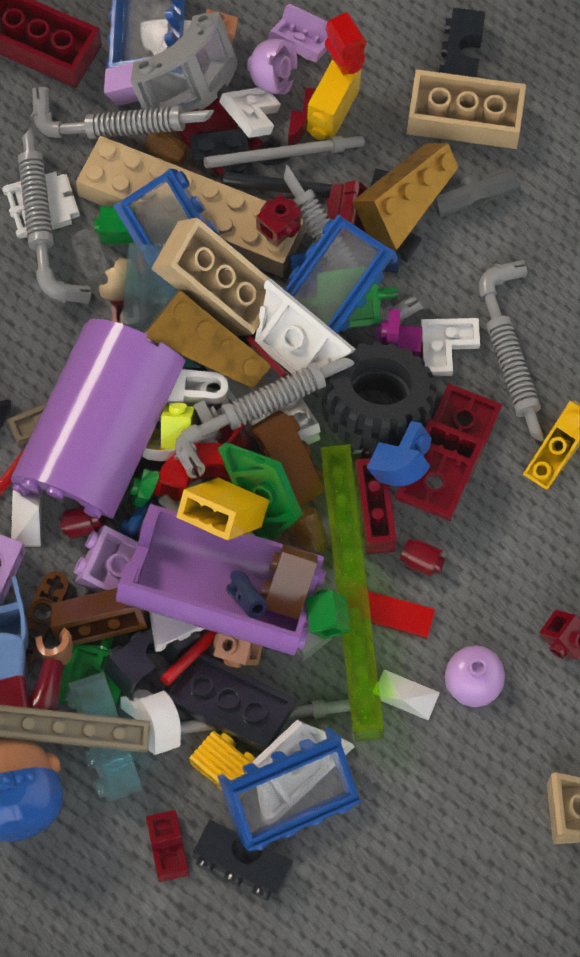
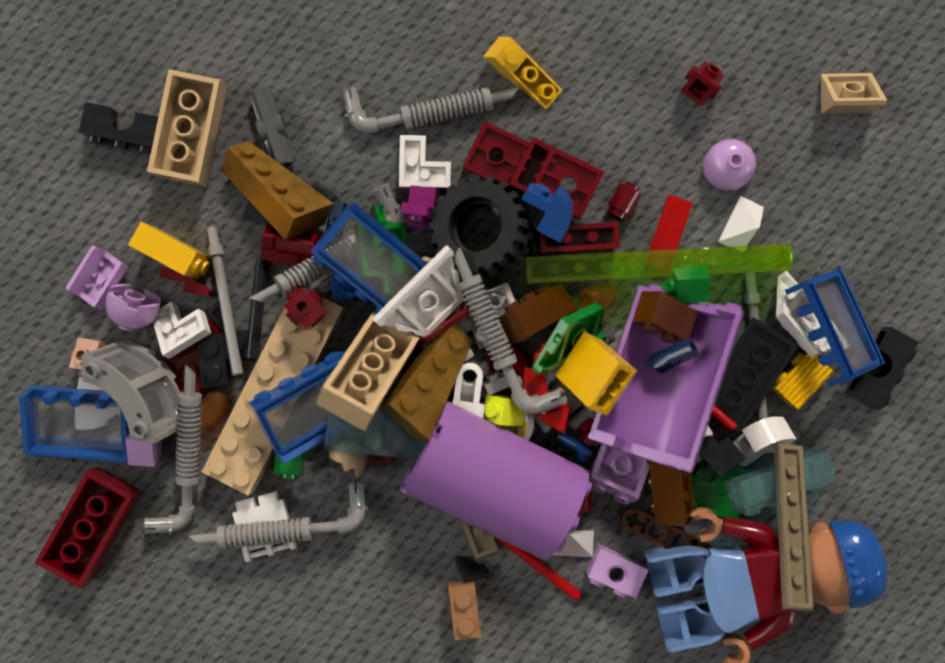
camera: 80 degrees left, 20 degrees up
green plate [130,469,159,508] -> none
dark red slope [146,810,189,882] -> none
red brick [325,12,366,75] -> none

